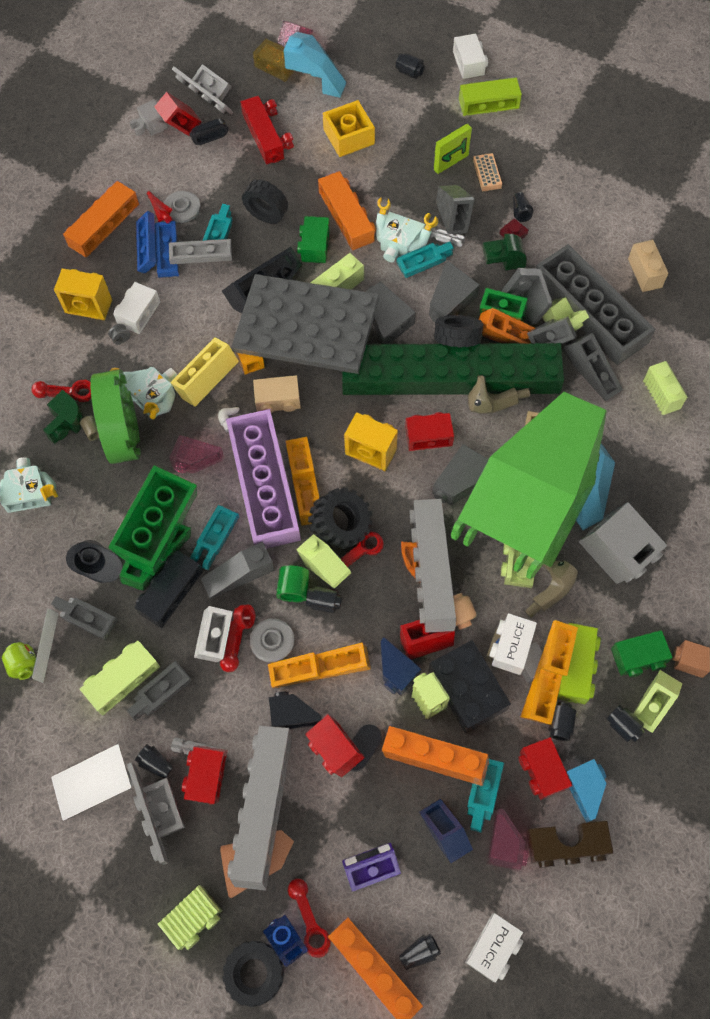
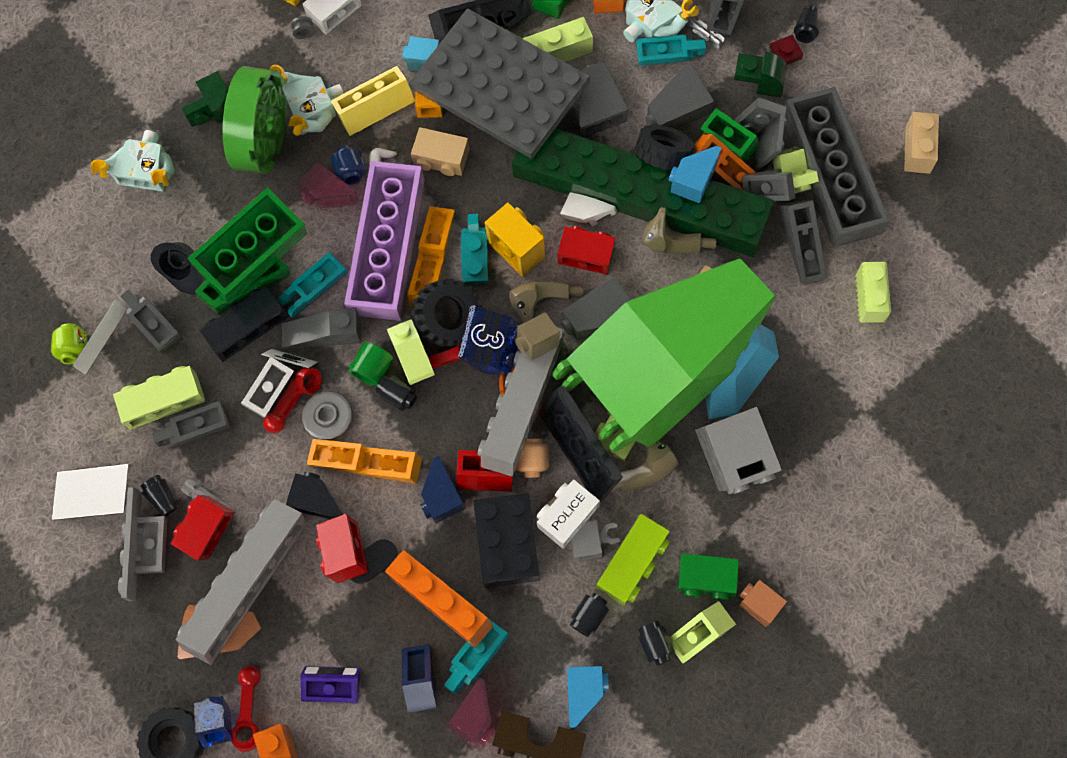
camera: 25 degrees right, 5 degrees up
red piece [31,380,92,402] -> none
yellowish green brick [158,885,223,950] -> none
yellowish green brick [412,672,450,719] -> none
red brick [518,737,572,800] -> none
light orange slope [520,620,578,725] -> none
none -> white sticker [261,349,318,368]
none -> dark blue head [330,145,366,185]
none -> medium azure brick [403,36,440,71]
none -> clear blue slope [458,305,521,376]
none -> teal hinge [461,214,489,285]
none -> dark tan animal [509,280,583,323]
none -> dark tan brick [515,312,560,360]
none -> black tile [540,386,623,501]
none -> white slope [560,192,617,227]
none -> dark azure slope [668,146,722,203]

